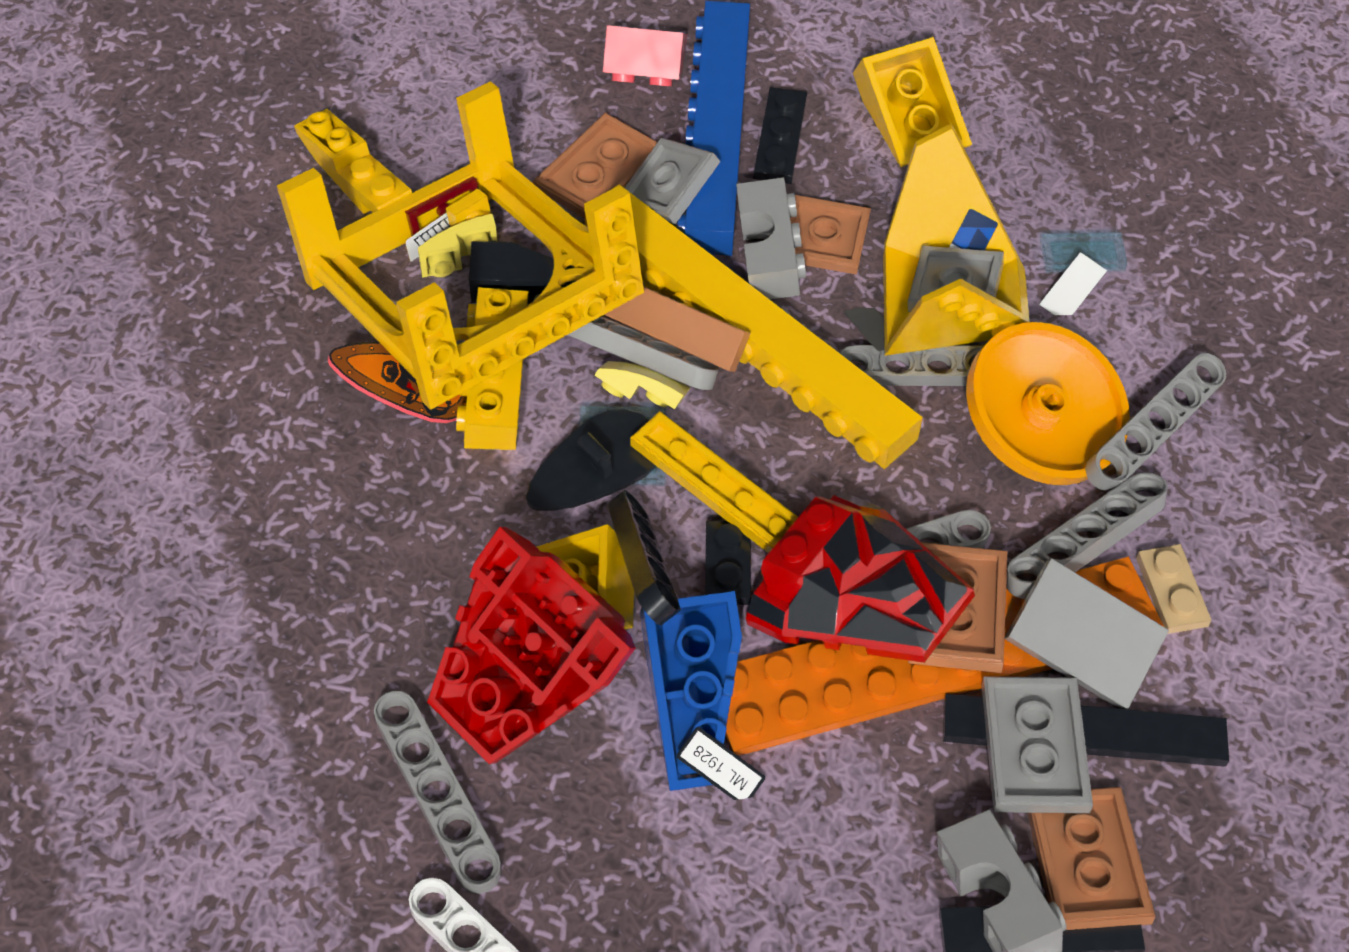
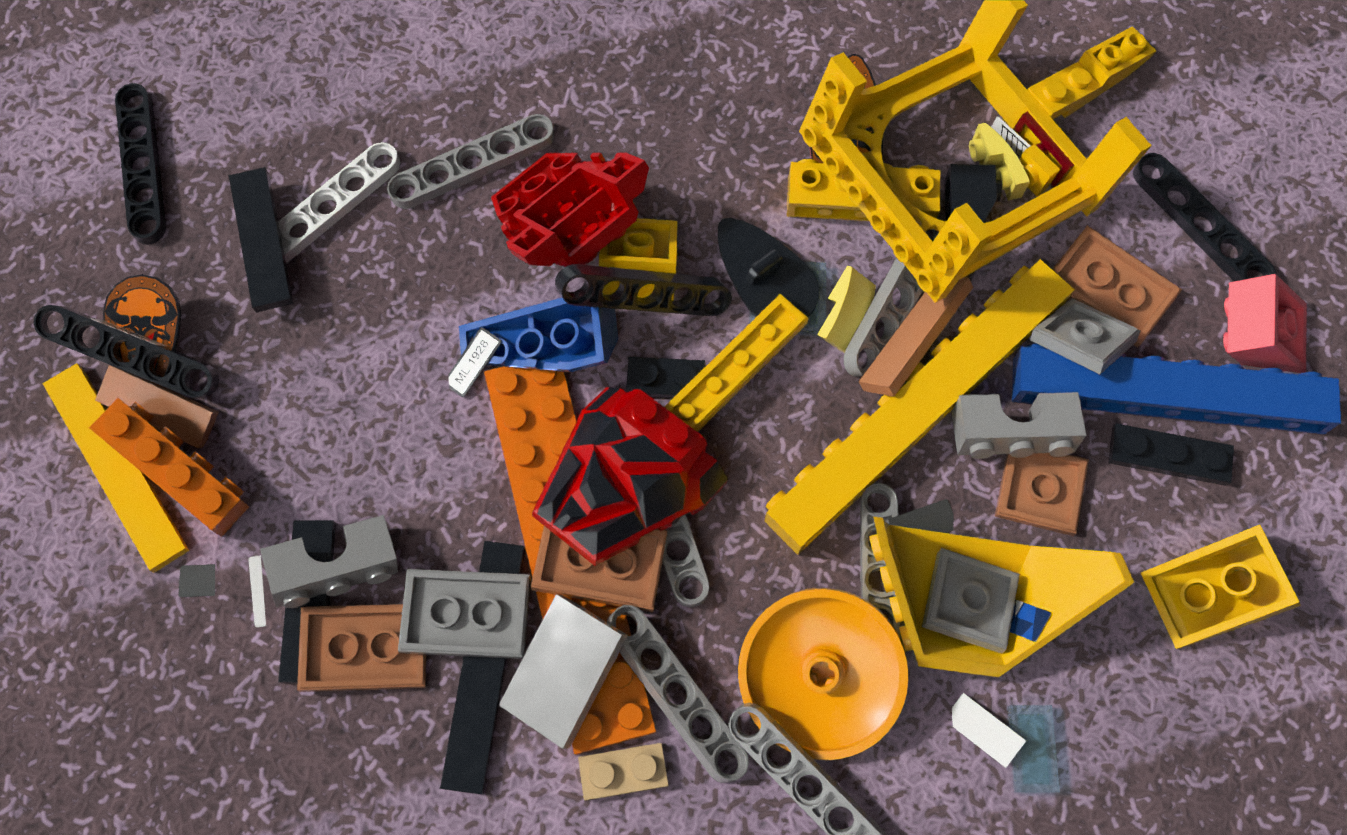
camera: 95 degrees right, 15 degrees up
none -> black beam [1133,153,1277,282]

